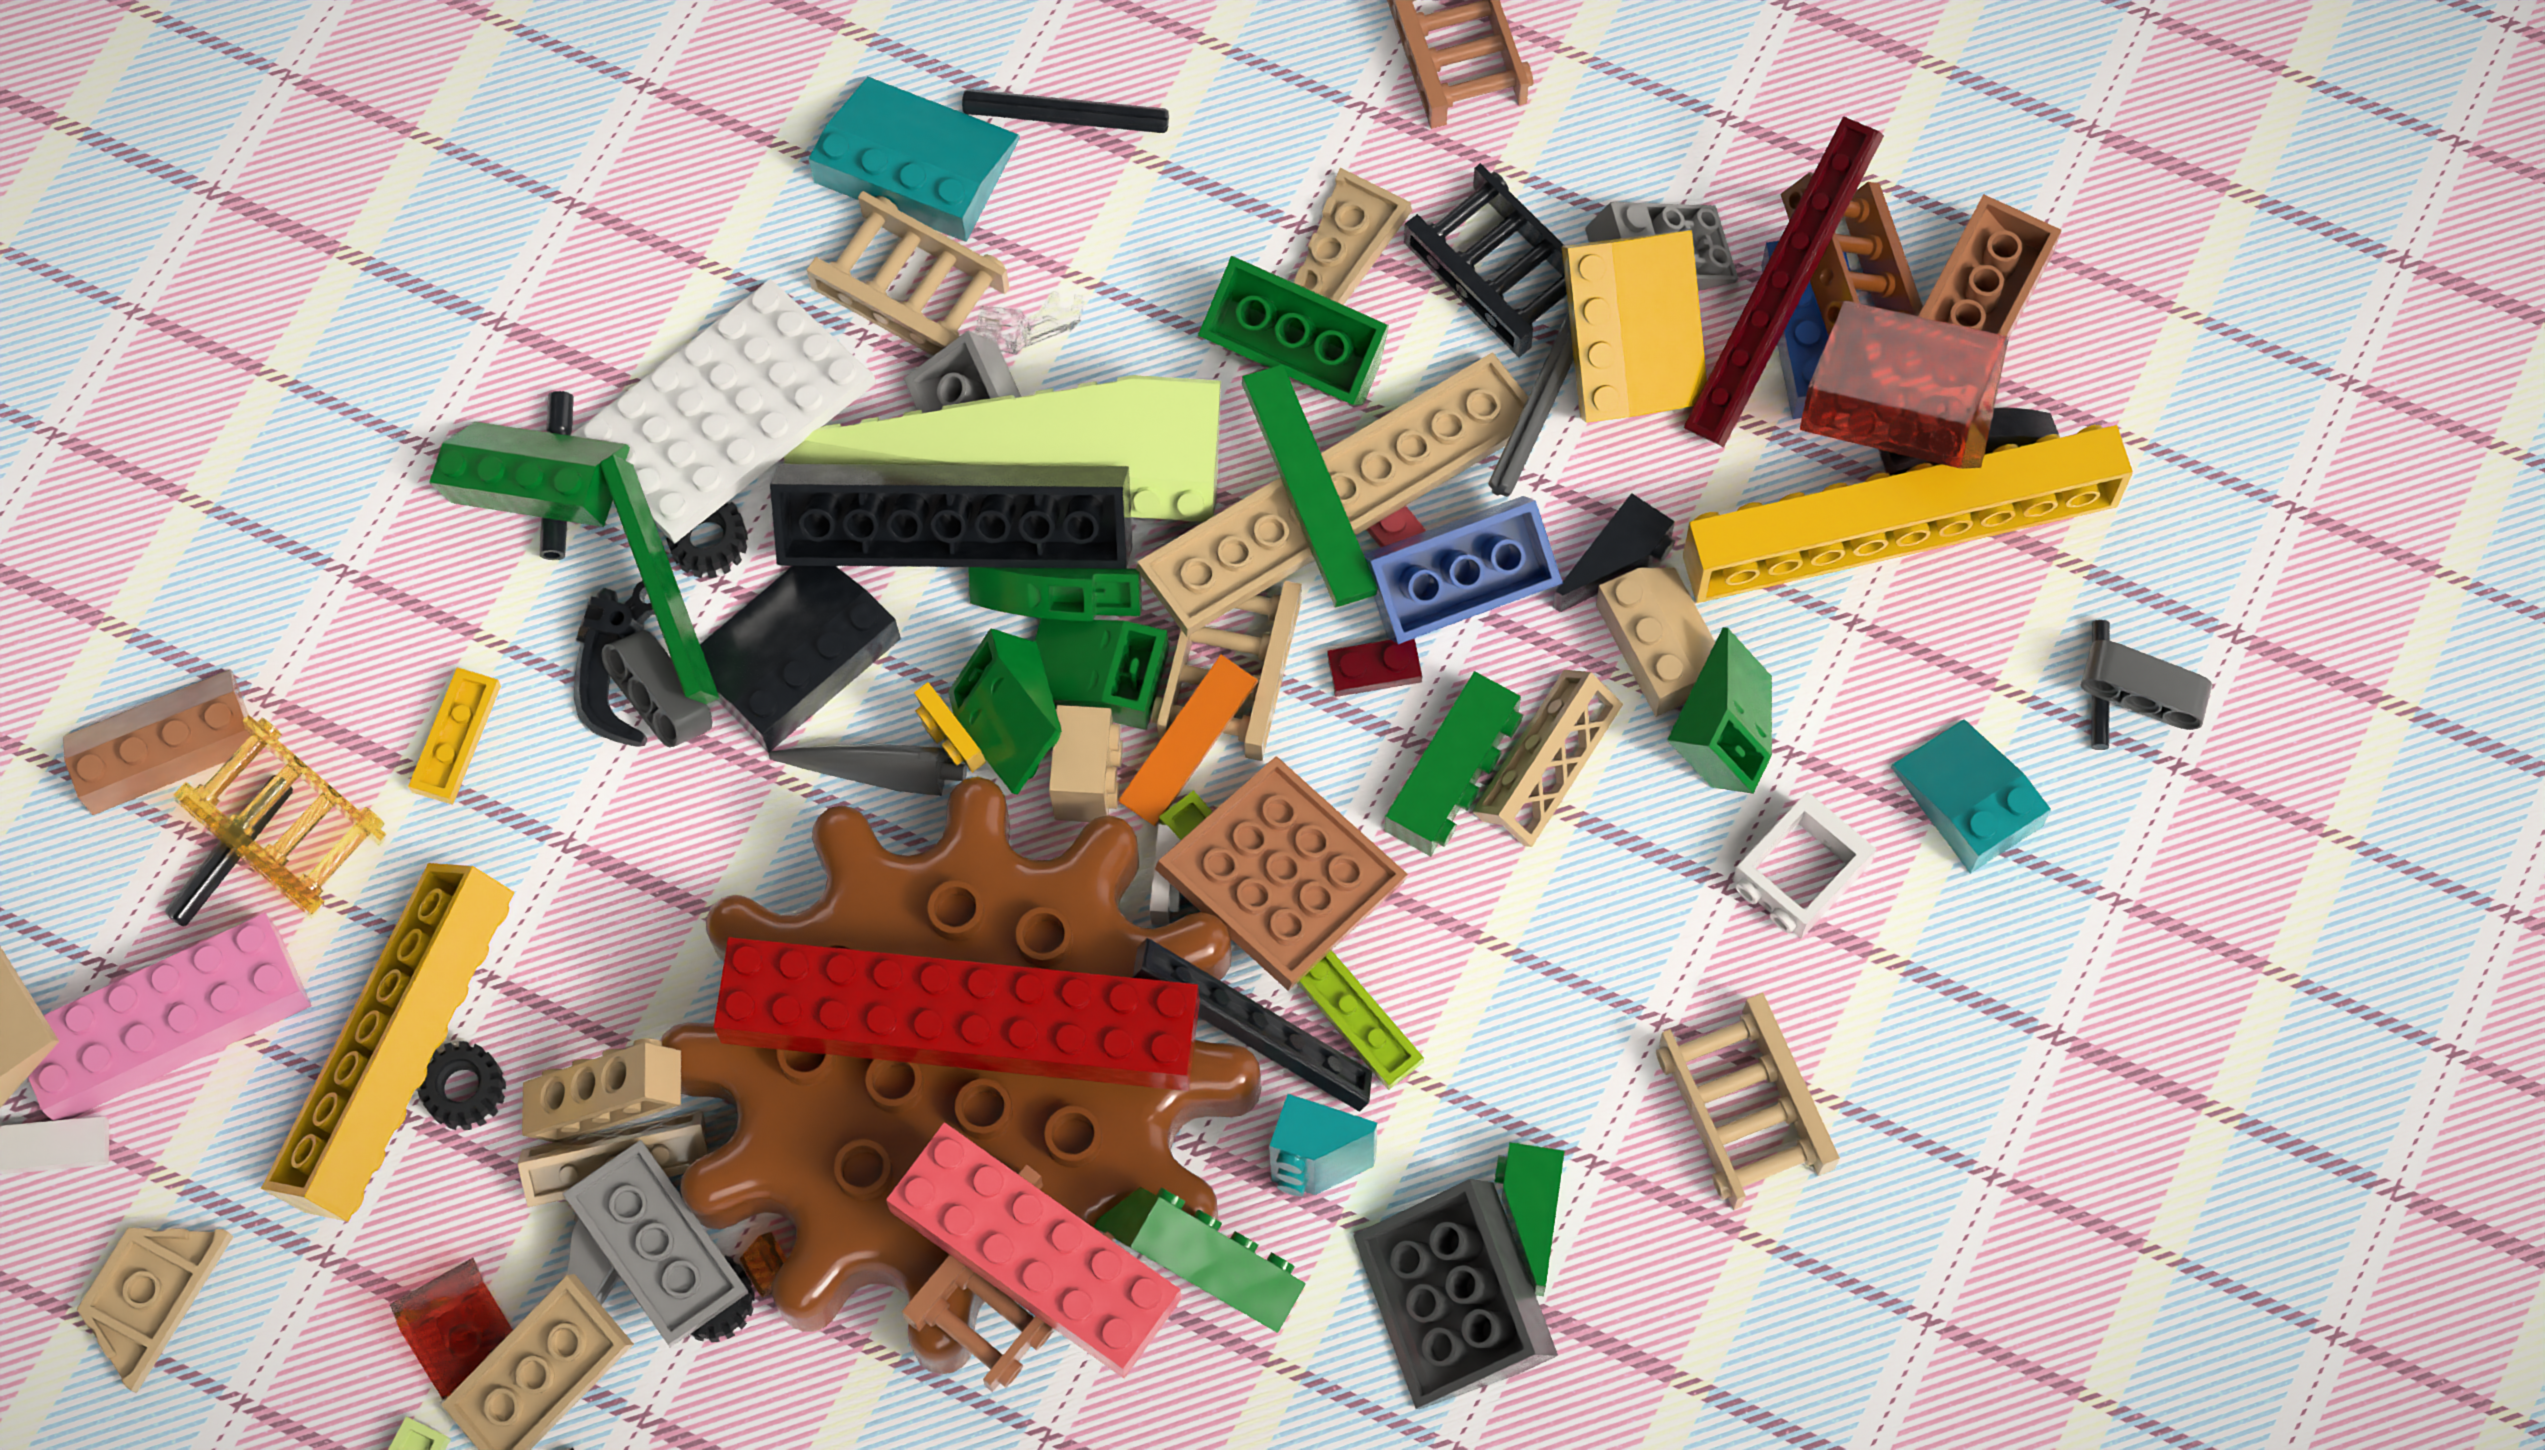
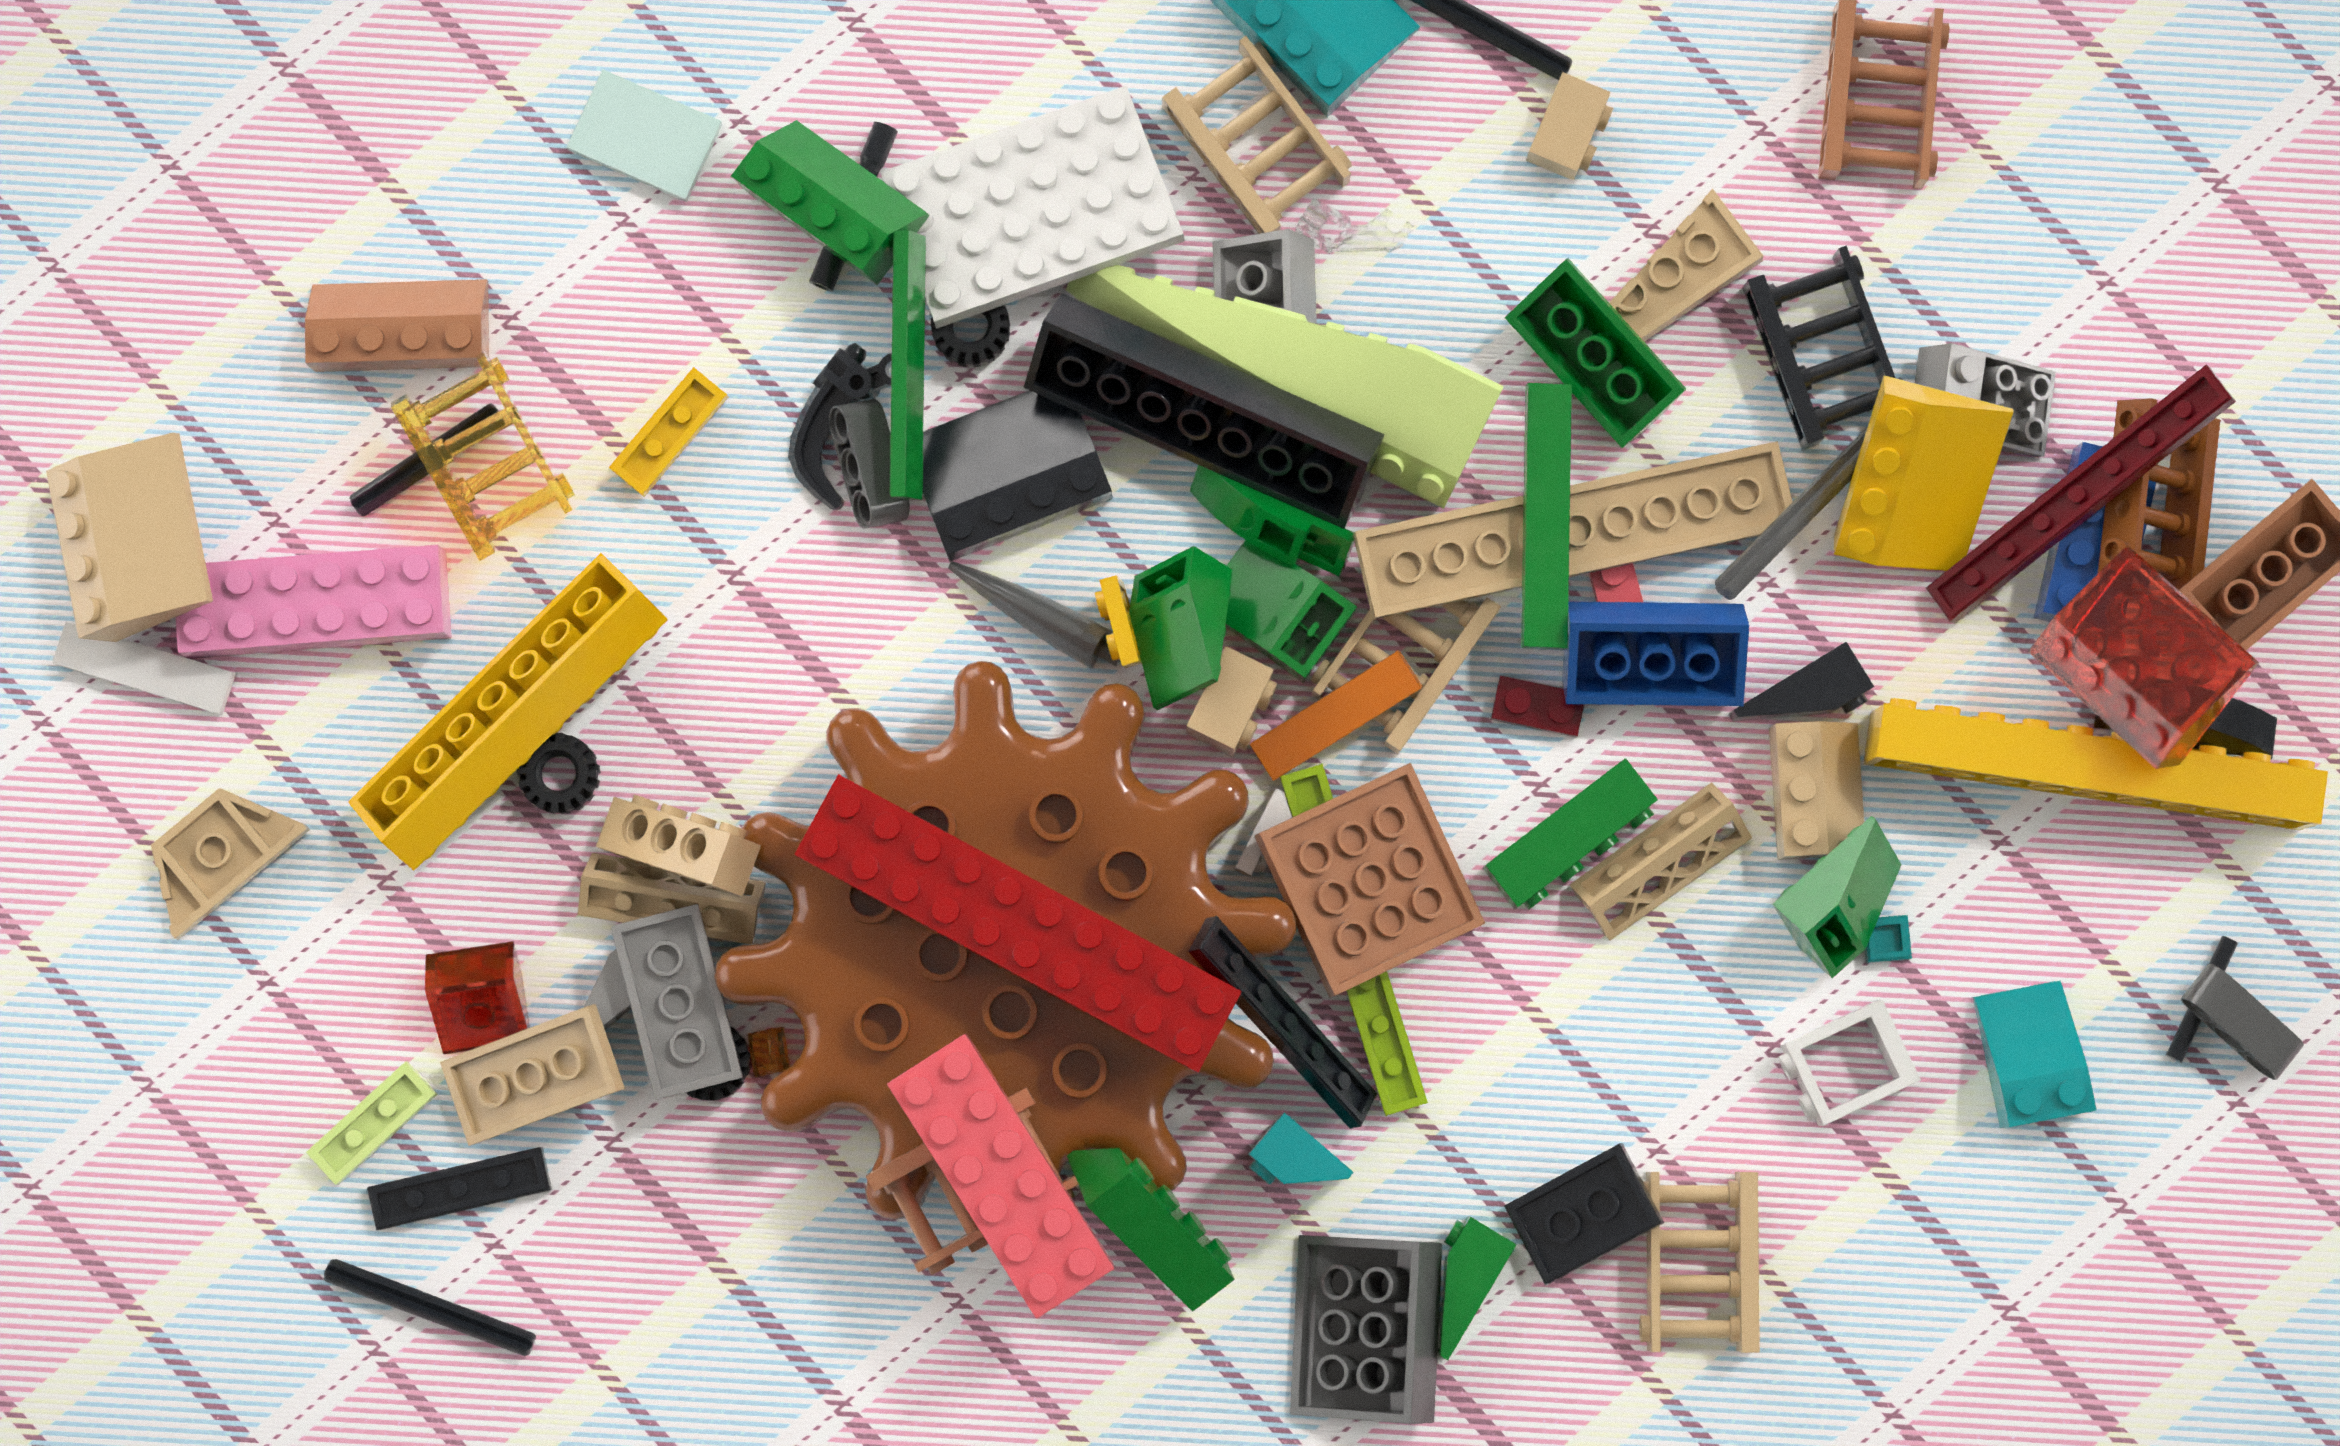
camera: 20 degrees right, 15 degrees up
none -> light aqua tile [567,69,723,202]
none -> black tile [1504,1143,1664,1285]
none -> tan brick [1526,72,1614,181]
none -> teal tile [1864,915,1912,963]

